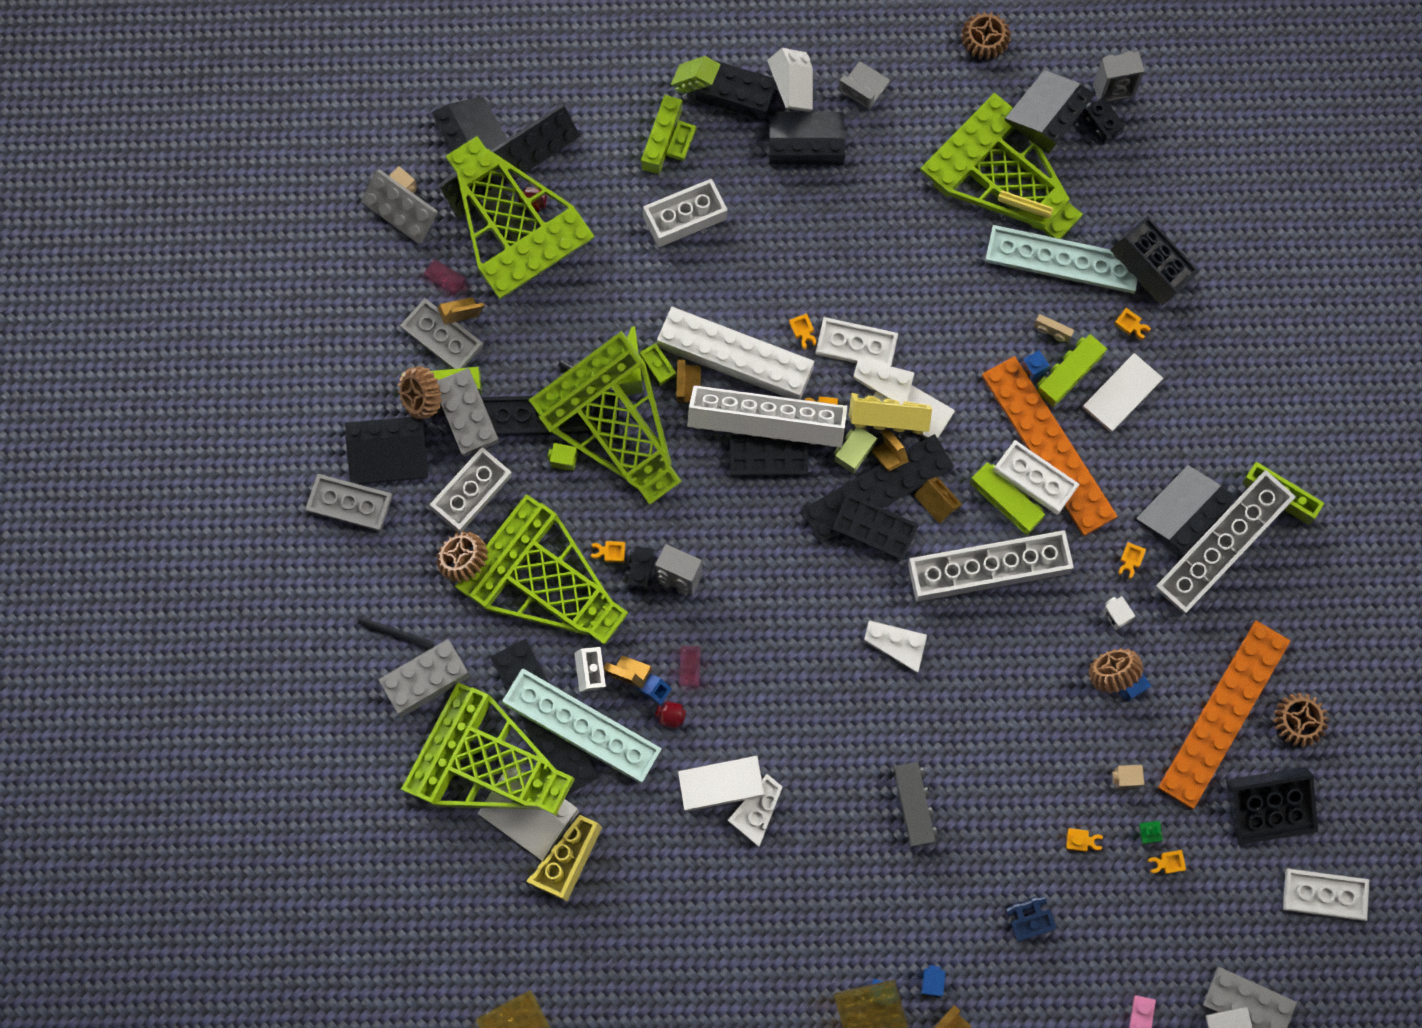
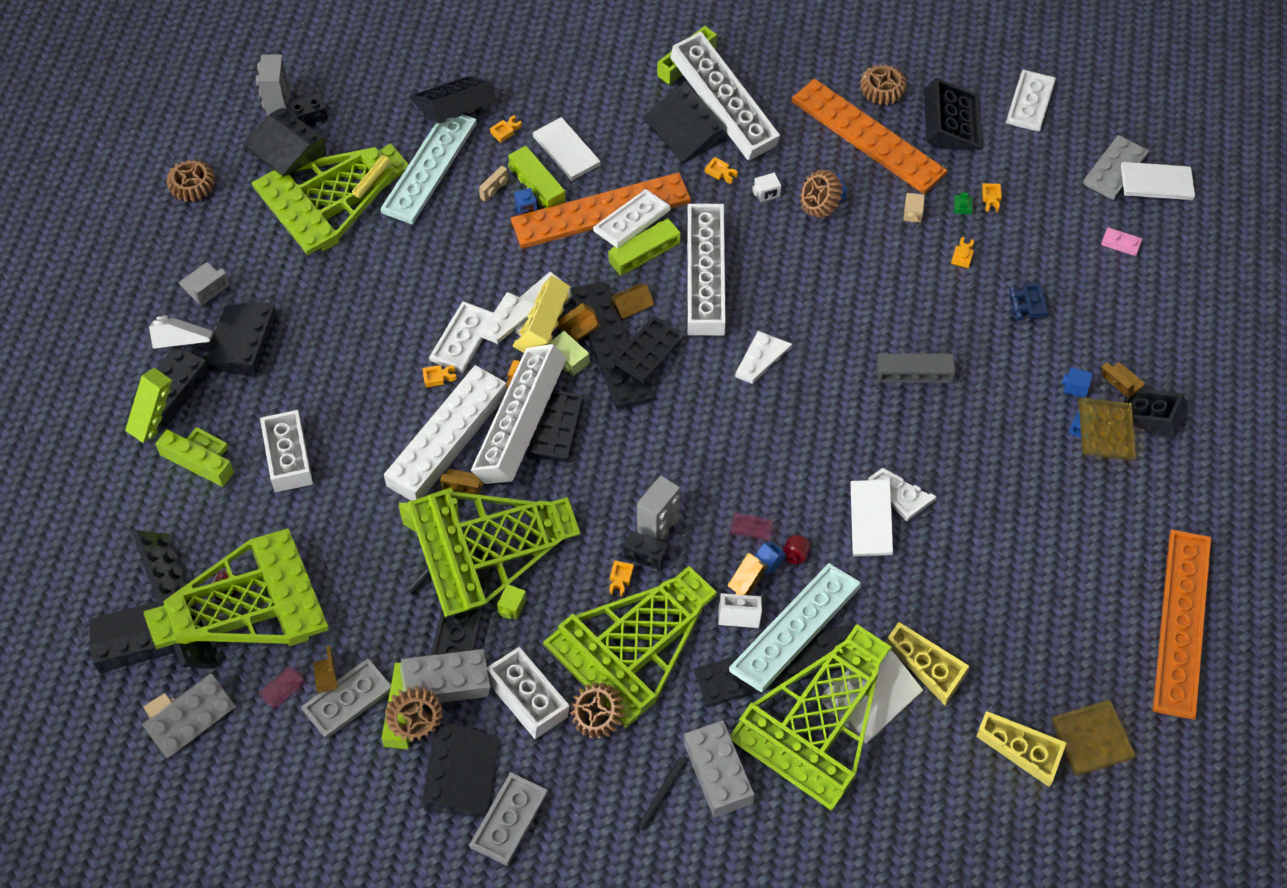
camera: 80 degrees left, 15 degrees down
none -> light yellow wedge [976,711,1066,787]

